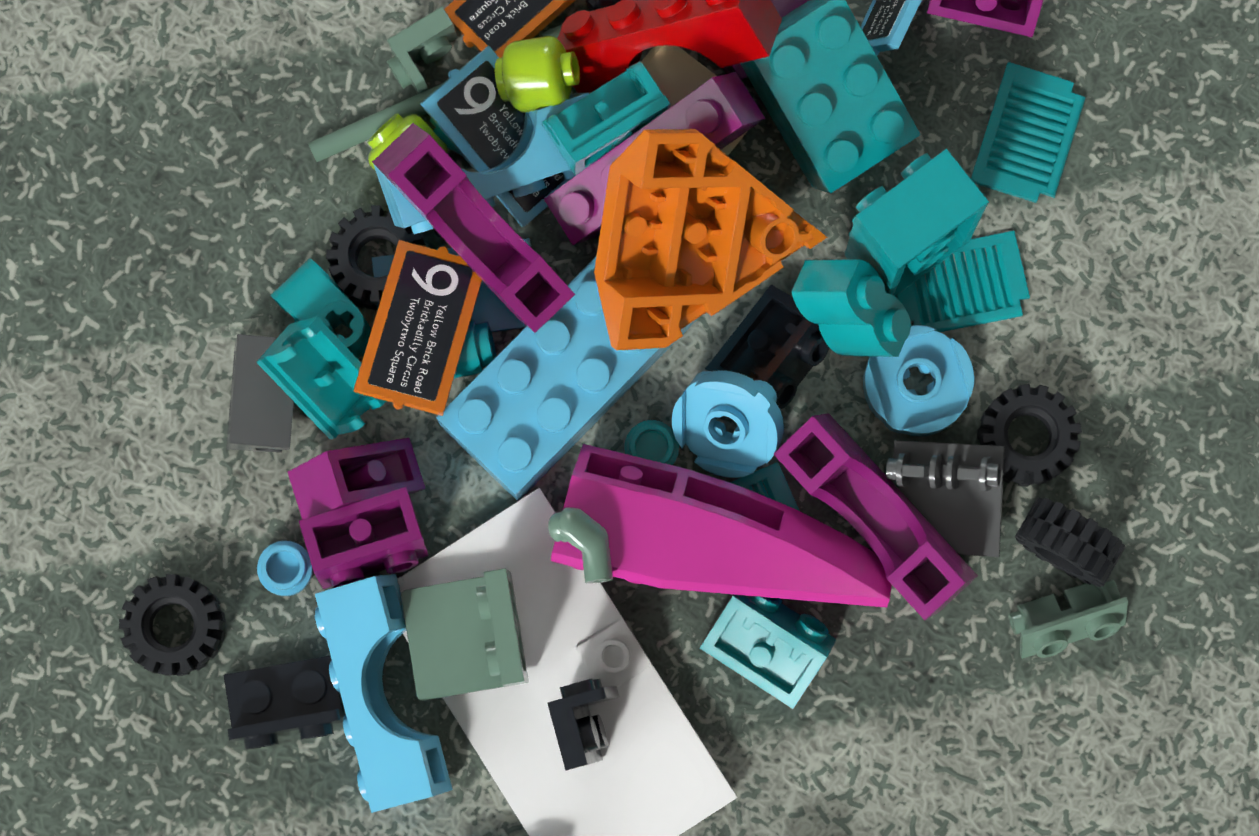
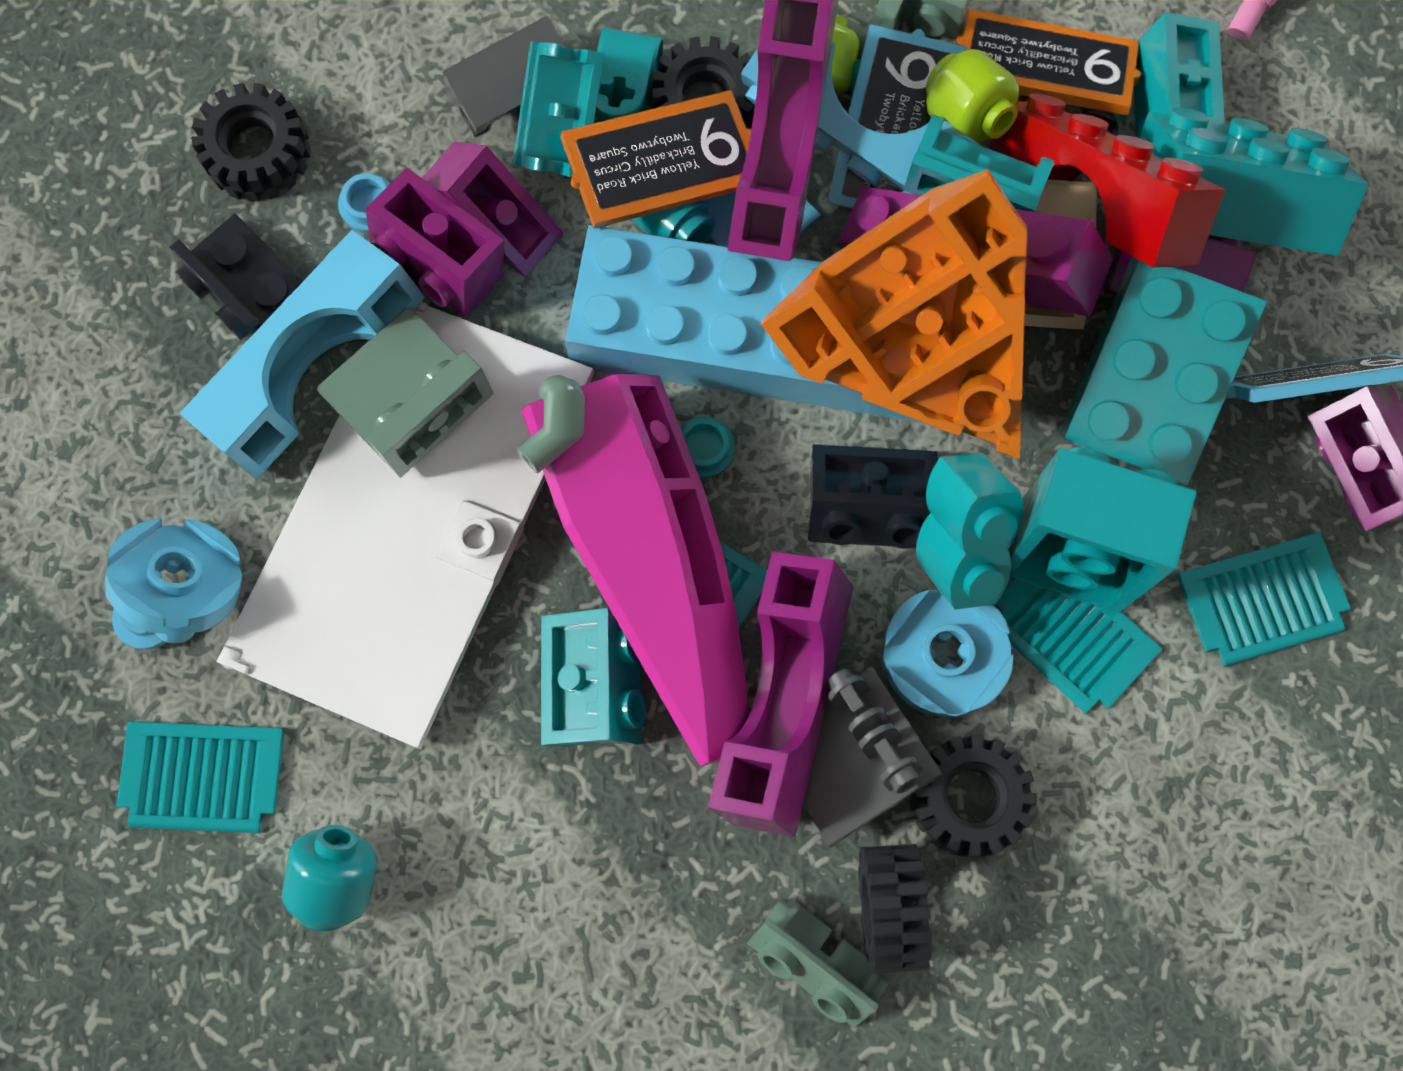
camera: 55 degrees right, 5 degrees down
black bracket [547,678,620,771] -> none
medium azure plate [672,371,784,478] -> none

